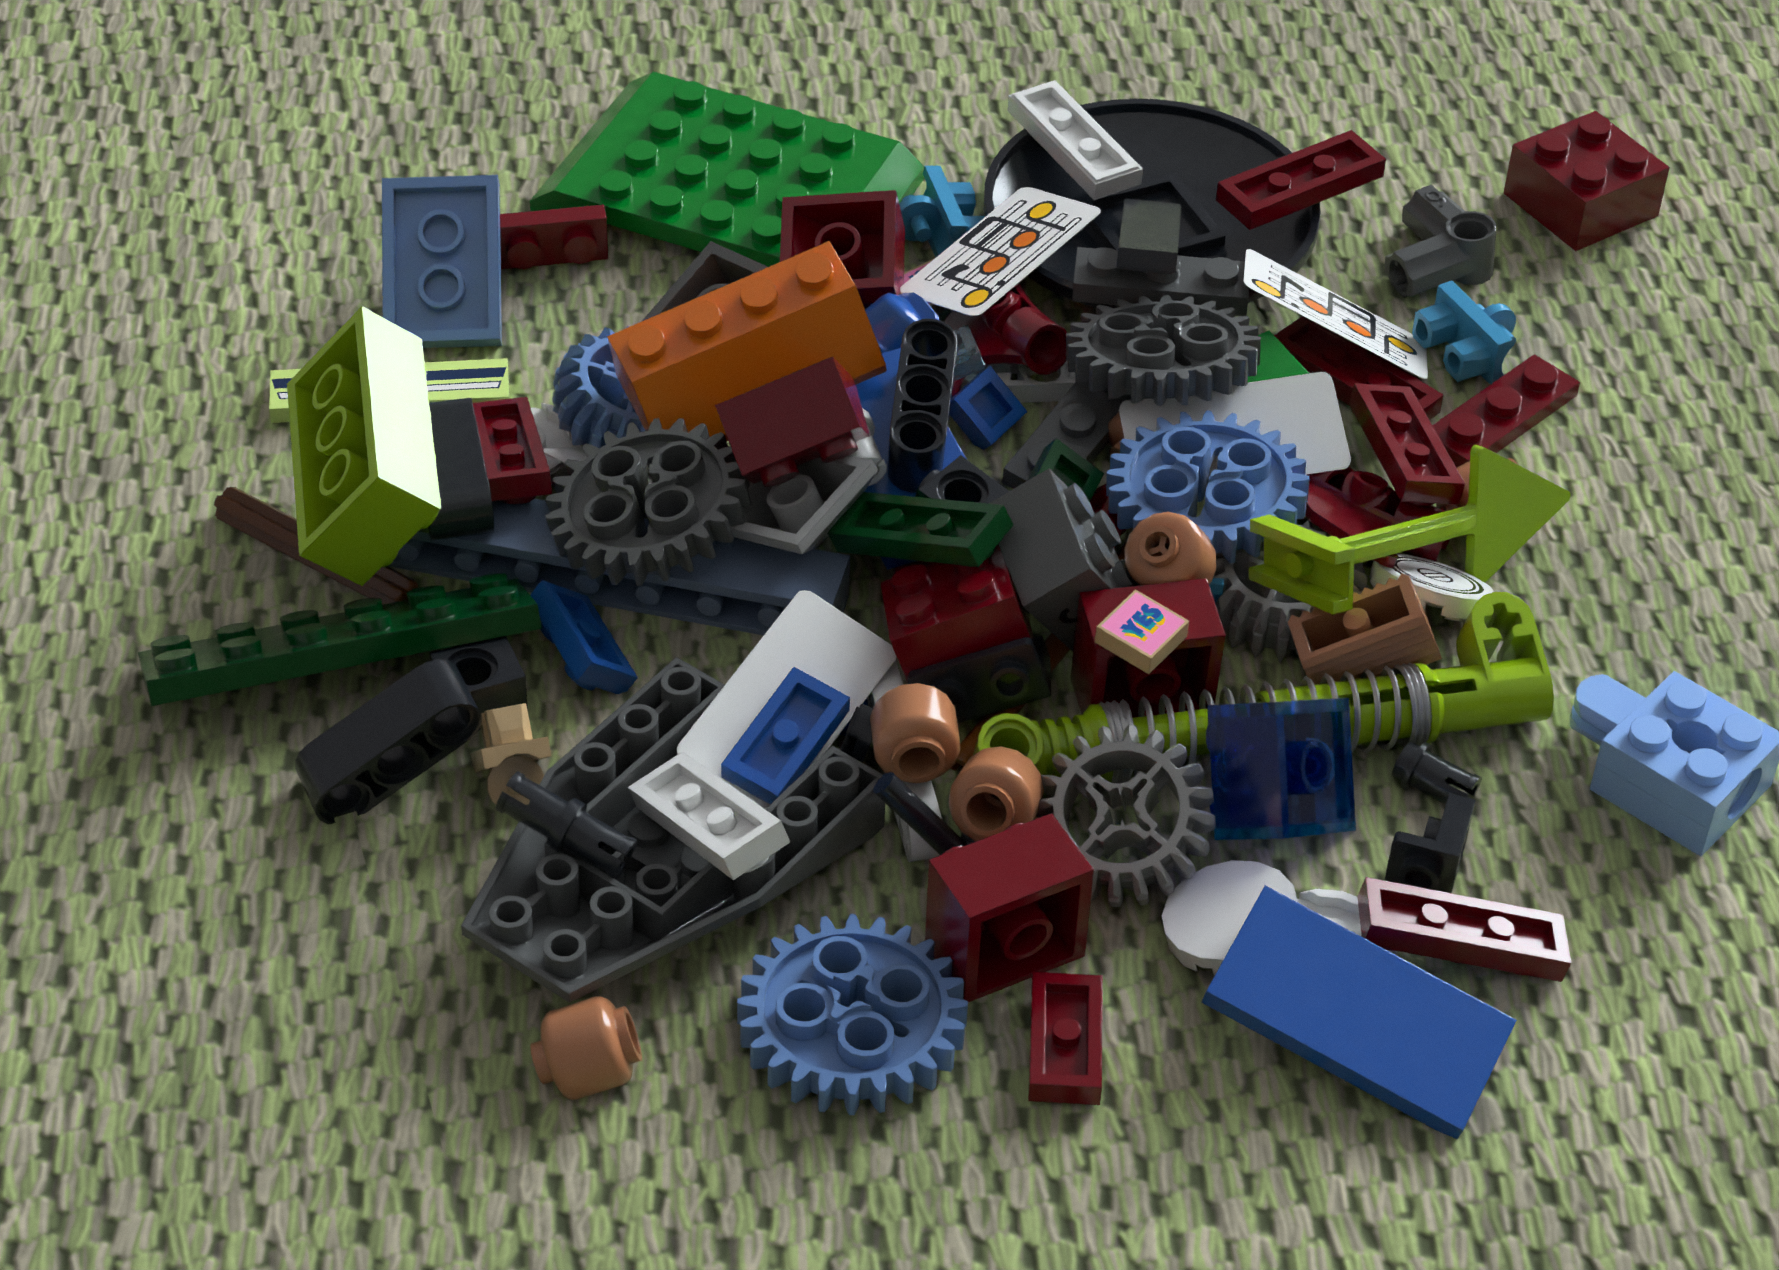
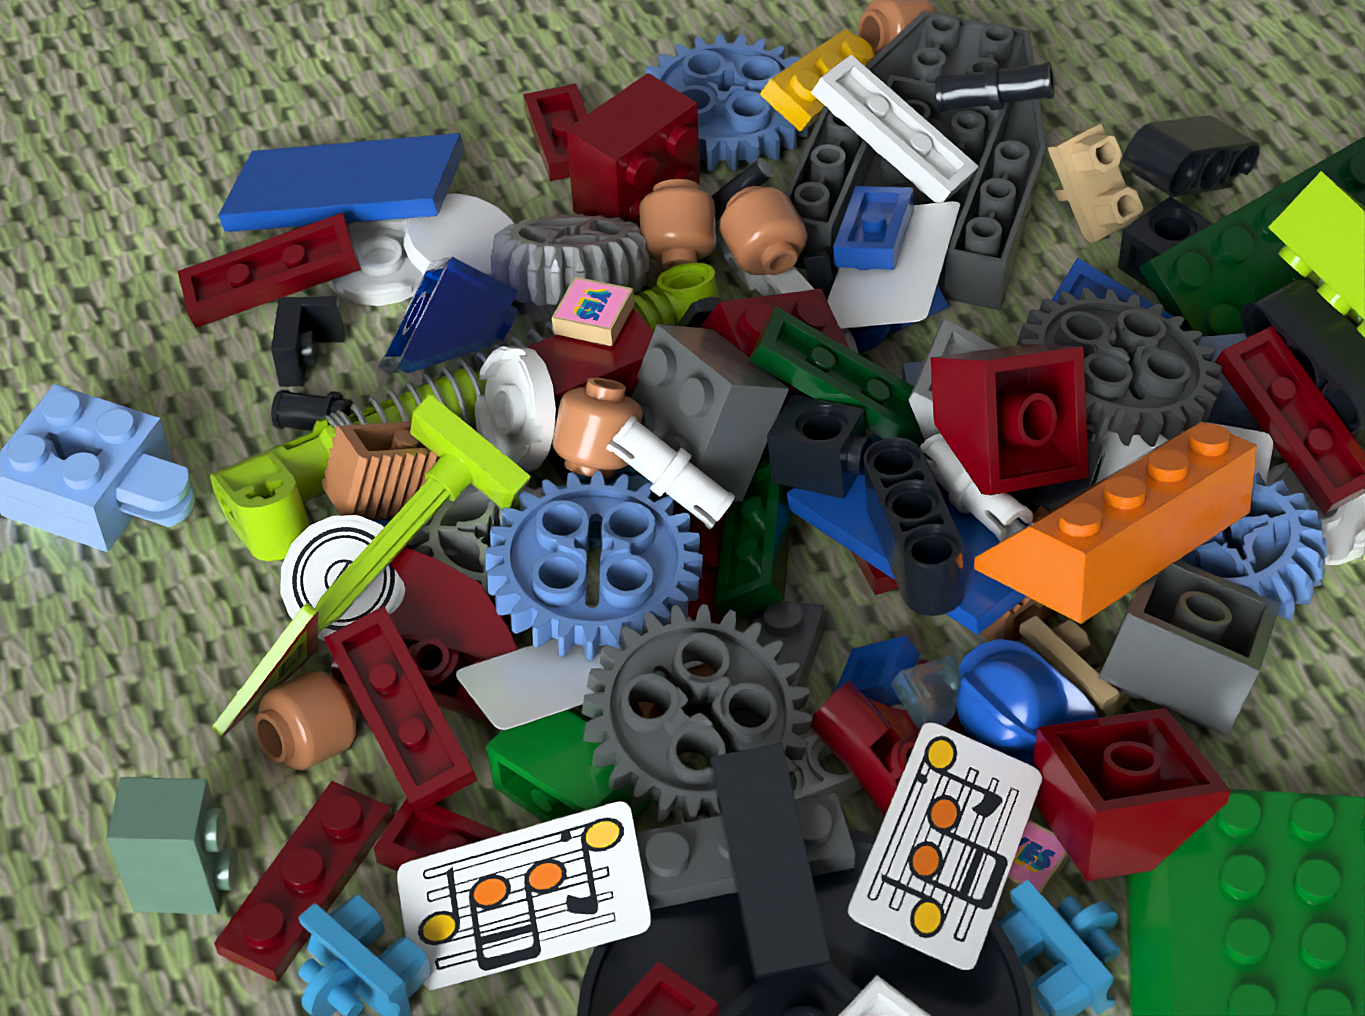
camera: 165 degrees right, 5 degrees up
none -> sand green brick [106,777,238,914]
none -> white tile [474,346,556,473]
none -> white pin [606,415,736,529]
none -> yellow plate [760,28,876,132]

